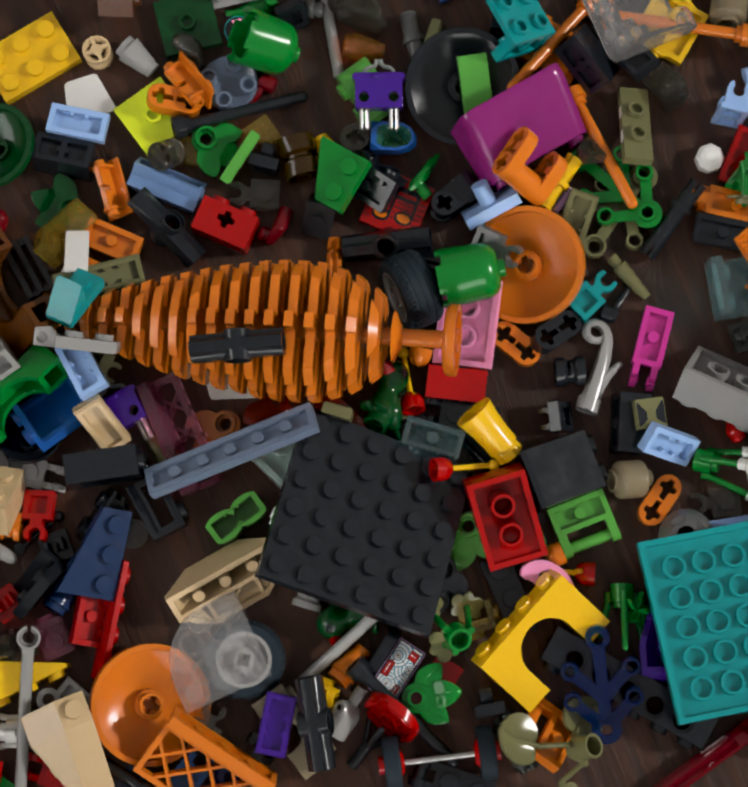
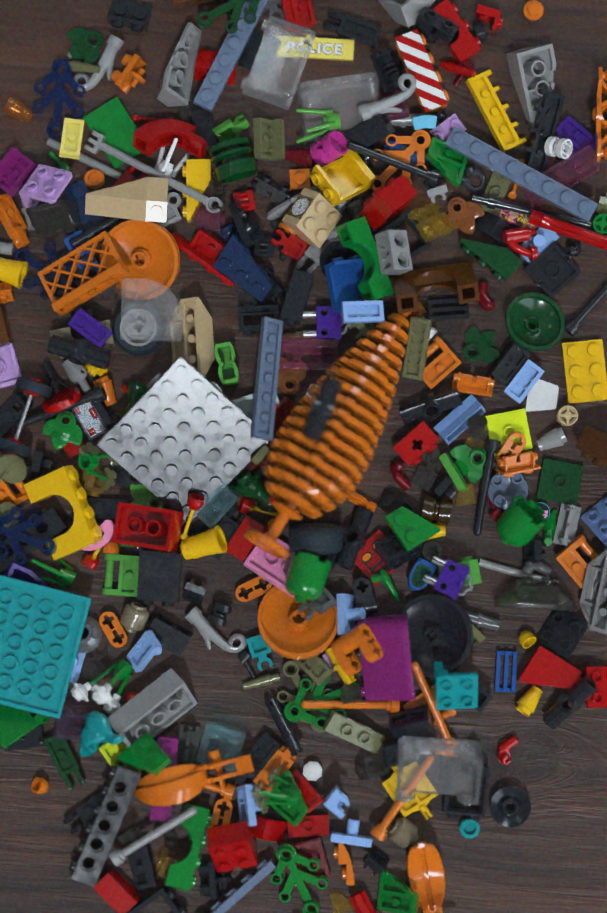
camera: 120 degrees right, 5 degrees up
clear yellow bracket [33,198,97,269] -> none
light grey hinge [33,326,121,355] -> none
teal slope [45,268,105,329] -> none
white sticker [64,230,89,273] -> none
tan tile [72,394,131,449] -> none
clear smoke arm [171,33,205,72] -> none
light grey bar [299,616,377,678] -> none
clear orange cone [341,31,385,60] -> none
bright green tile [456,52,492,114] -> none
black beam [530,310,582,354] -> none
dark pink hinge [627,305,675,392] -> none
green plant [627,591,650,628] -> none
olive tile [631,396,668,431] -> none

